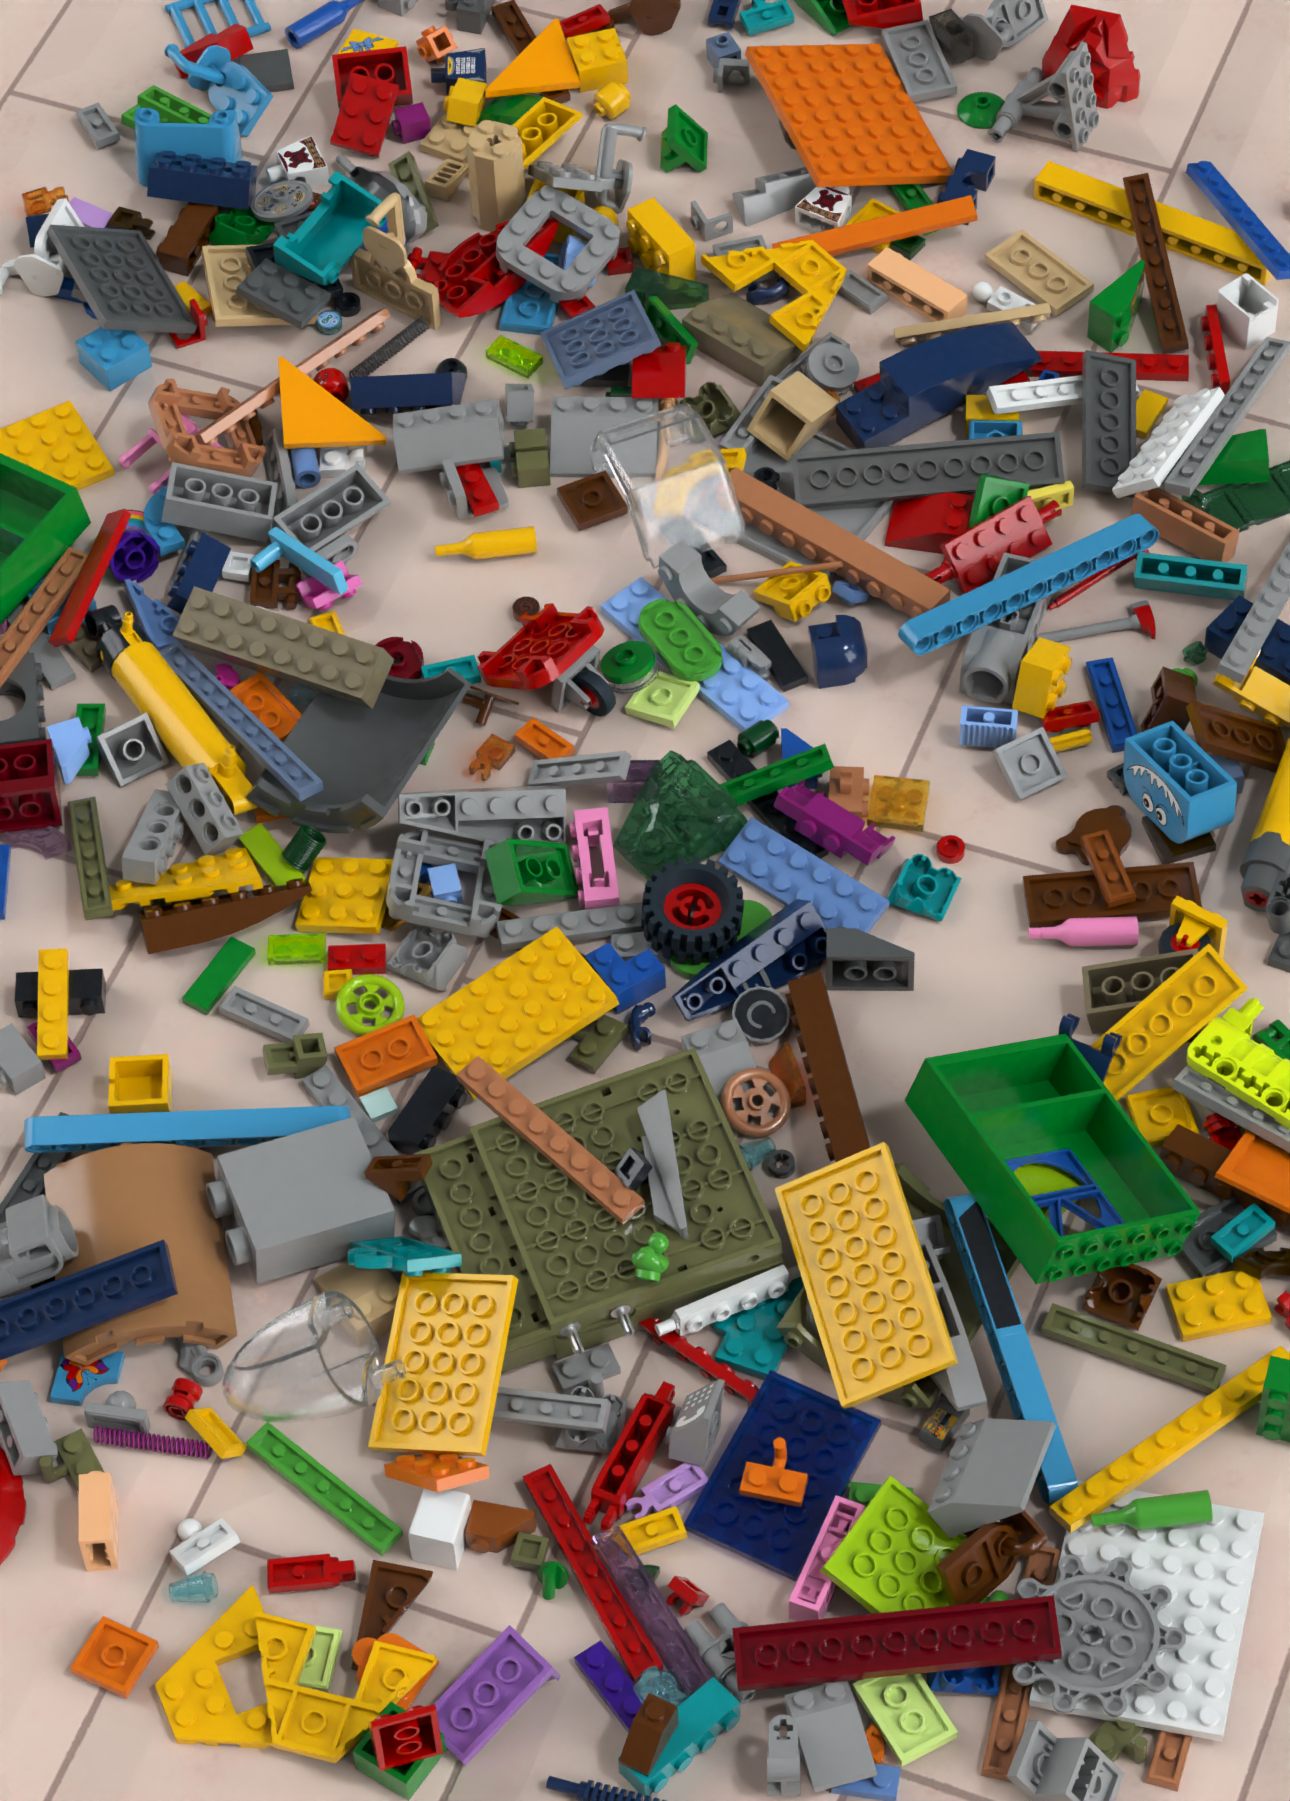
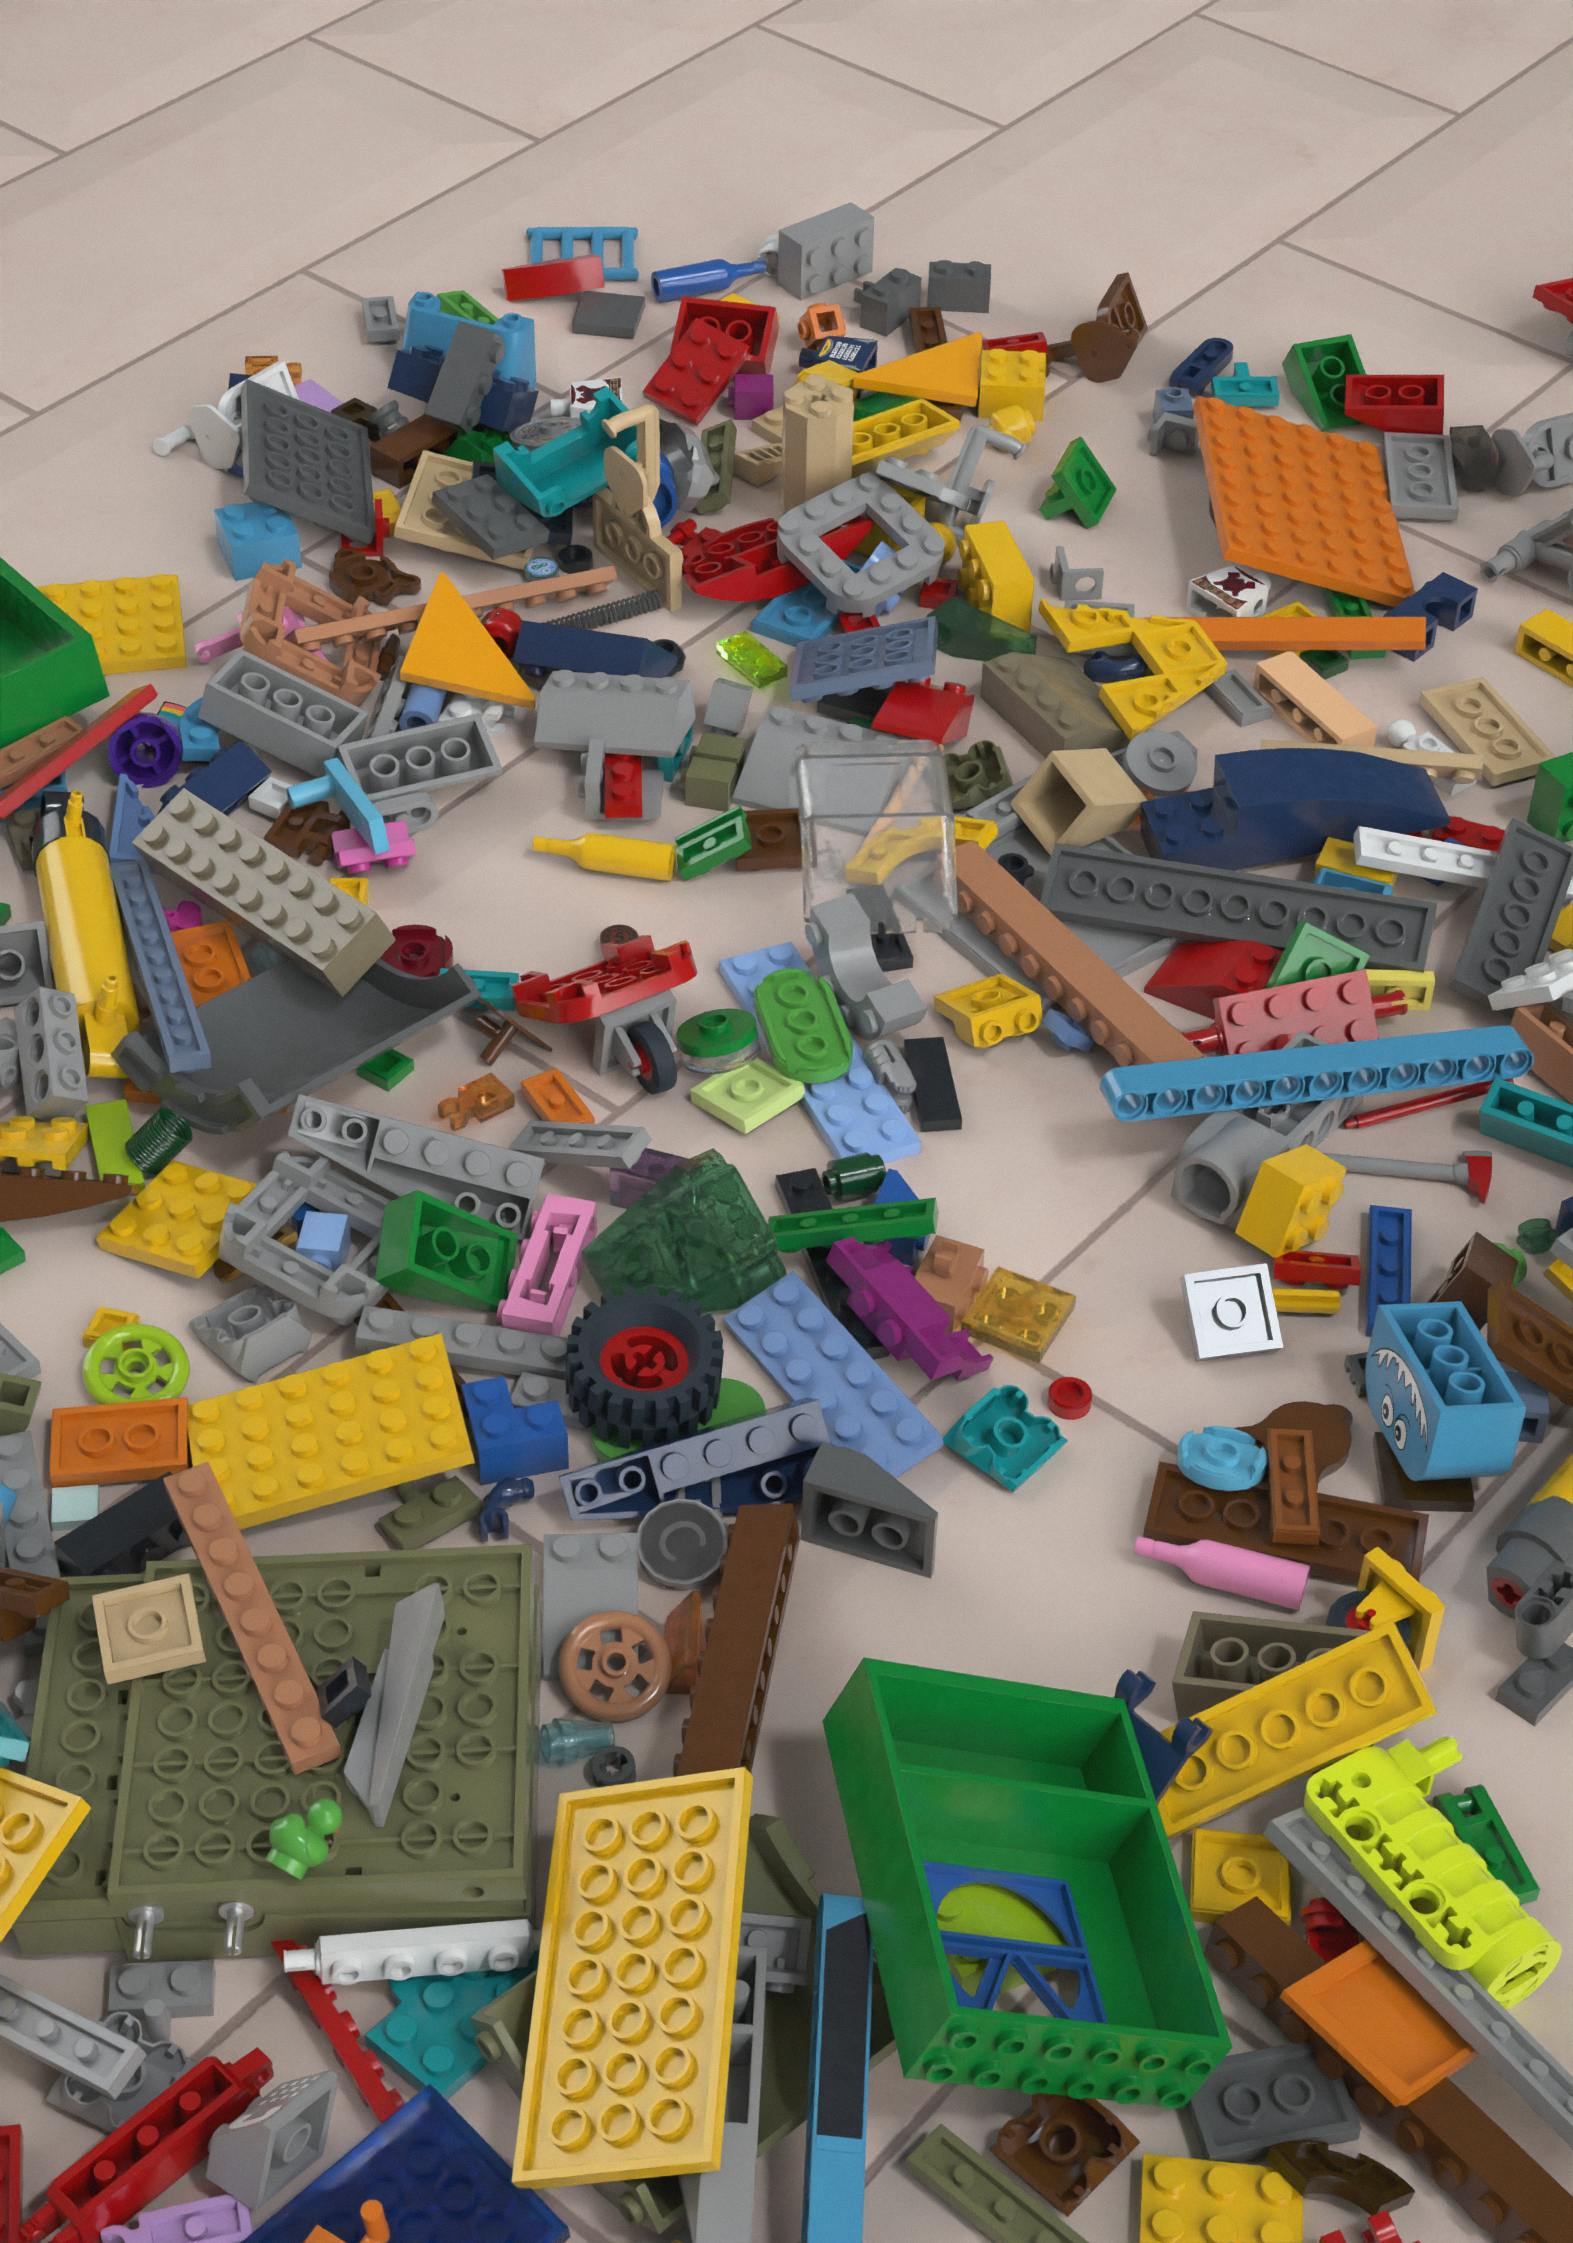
camera: 15 degrees right, 10 degrees down
dark azure plate [164,44,274,137] -> none
clear neon green plate [267,933,326,965] -> none
red plate [328,944,386,975] -> none
green tile [645,296,698,365] -> none
nougat axle [710,561,843,584] -> none
light grey wedge [733,167,835,226] -> none
dark blue brick [808,615,868,689] -> none
green dish [957,92,1005,129] -> none
light blue brick [959,705,1018,749] -> none
teal plate [1210,1203,1276,1263] -> none
none -> tan plate [92,1573,206,1685]
none -> reddish brown tile [329,548,421,605]
none -> dark grey wheel [368,400,410,439]
none -> dark grey brick [424,320,505,435]
none -> green plate [674,805,752,881]
none -> medium azure tile [1177,1426,1267,1491]

